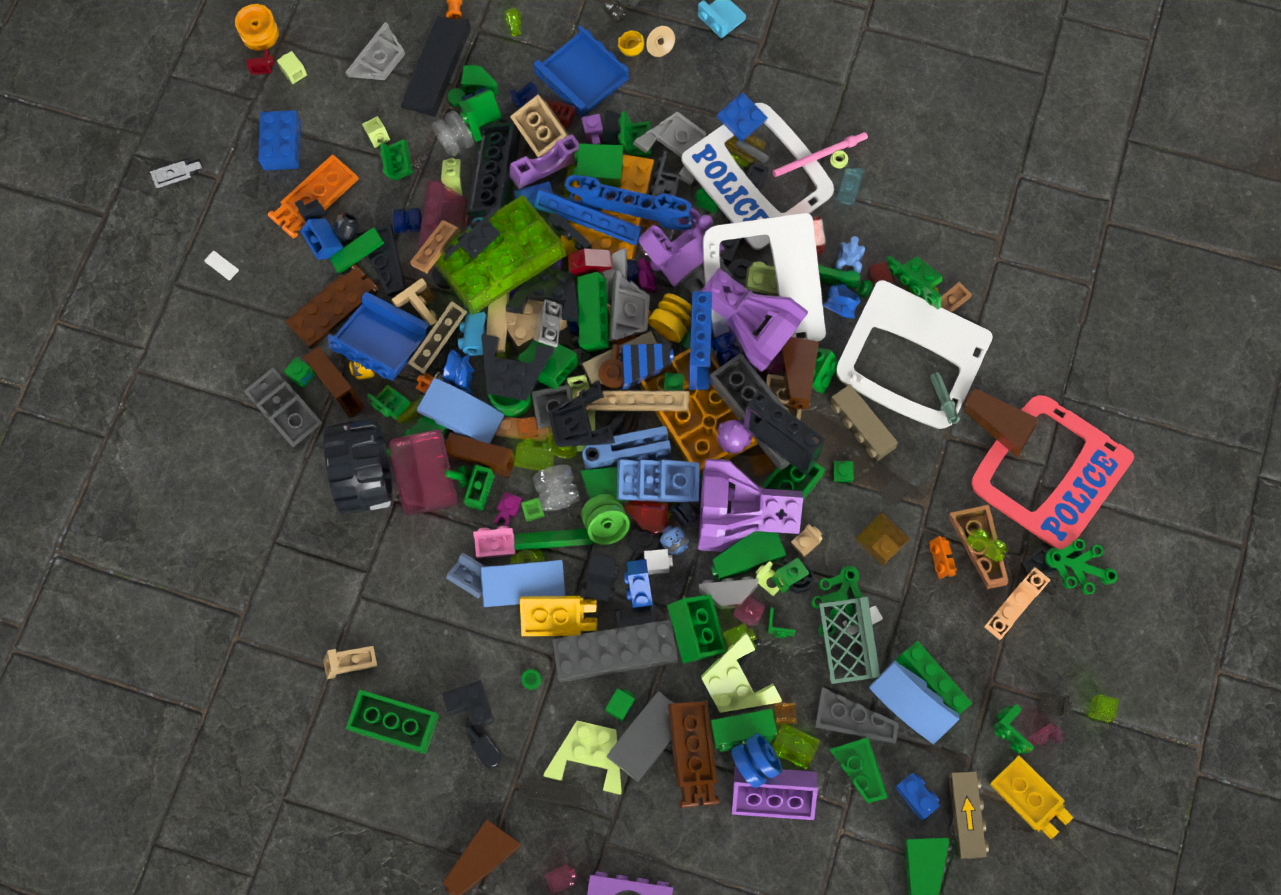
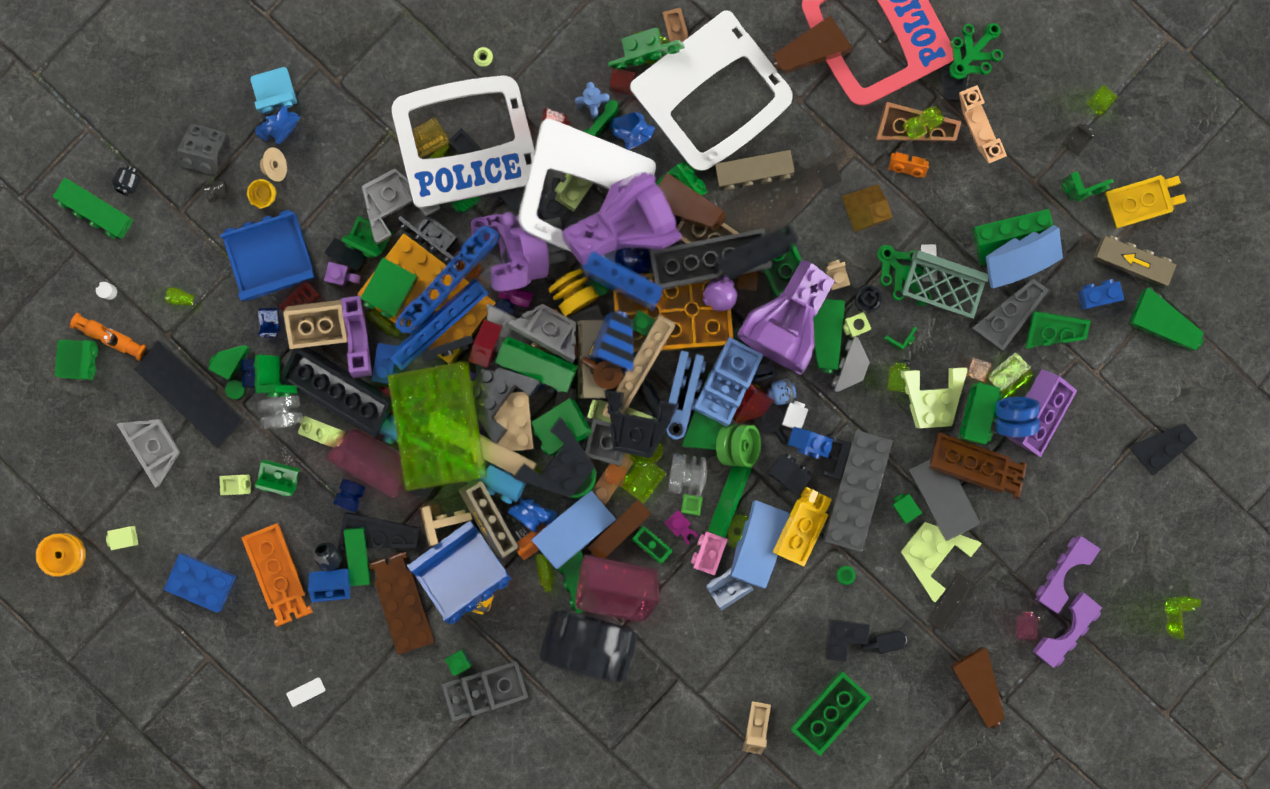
camera: 70 degrees left, 15 degrees up
hinge [149,158,202,188] -> none
dark red bracket [247,49,275,75] -> none
black panel [295,199,326,222] -> none
reddish brown slope [303,346,365,418] -> none
green bracket [367,384,411,420] -> none
medium nougat plate [410,220,459,273] -> none
black bracket [443,205,501,261] -> none
green bar [444,466,472,488] -> none
light grey slope [534,299,562,347] -> none
green brick [667,594,727,663] -> none
blue plate [716,92,768,143] -> none
clear pink bracket [733,597,766,626] -> none
dark grey piece [735,140,770,164] -> none
bright pink bar [772,132,868,177] -> none
green bracket [772,558,809,593] -> none
green plate [833,461,854,482] -> none
clear light blue slope [836,168,864,206] -> none
green plate [857,280,874,298] -> none
sand green axle [930,372,960,424] -> none
clear pink bracket [1027,723,1063,746] -> none
none -> blue piece [255,106,301,144]

